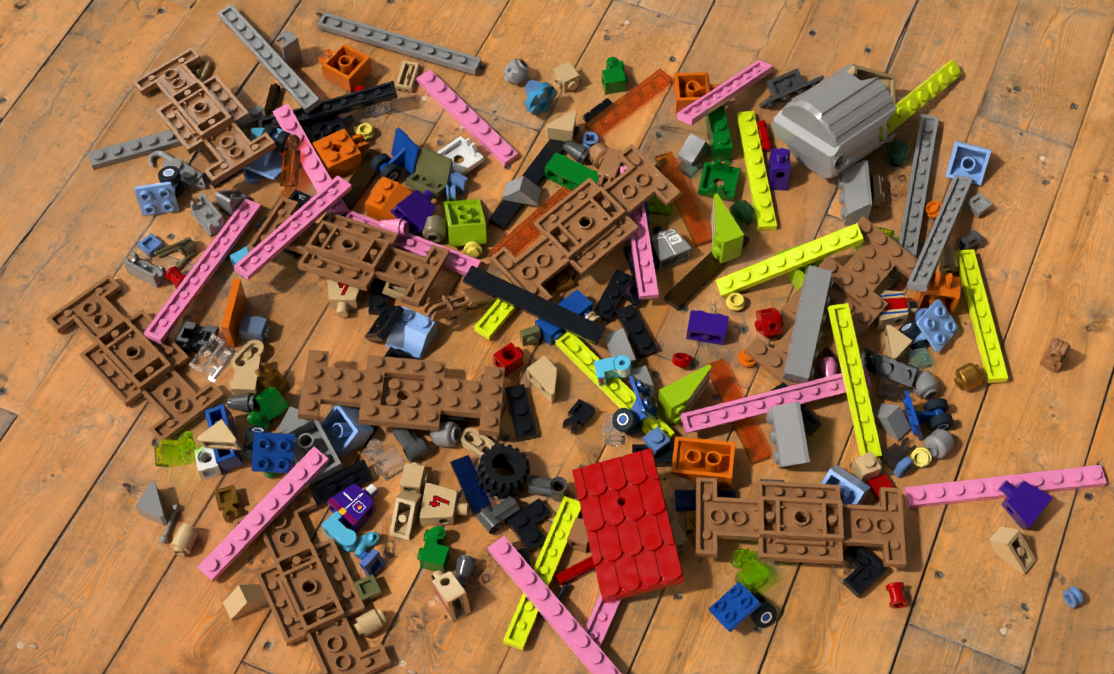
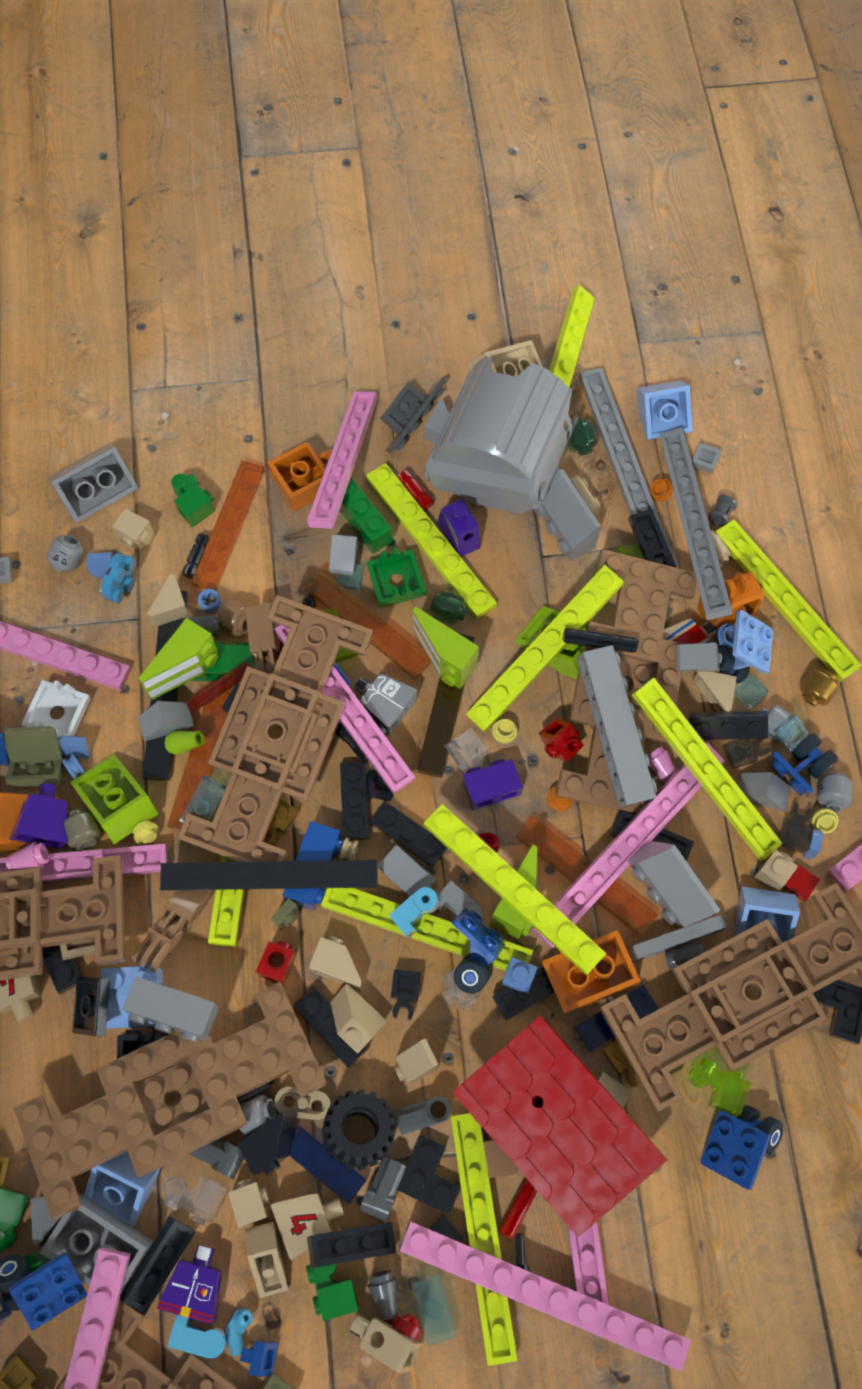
camera: 30 degrees left, 10 degrees up
none -> light grey slope [47,443,138,523]
none -> light grey brick [122,976,219,1043]
none -> lime slope [138,618,219,700]
none -> lime cone [165,730,205,756]
none -> clear light blue plate [180,775,227,823]
none -> clear red axle [186,662,252,712]
none -> black slope [237,1111,297,1176]
none -> black plate [307,1222,397,1269]
none -> tan slope [330,984,387,1054]
none -> red tile [392,1314,423,1341]
none -> tan slope [393,1039,439,1086]
none -> clear light blue plate [411,1274,457,1346]
none -> neon yellow plate [424,804,607,976]
none -> clear brick [444,727,489,770]
none -> black axle [562,628,639,653]
none -> light grey beam [627,915,727,963]
none -> black plate [628,509,676,568]
none -> light grey slope [676,643,720,673]
none -> clear light blue tile [773,714,810,751]

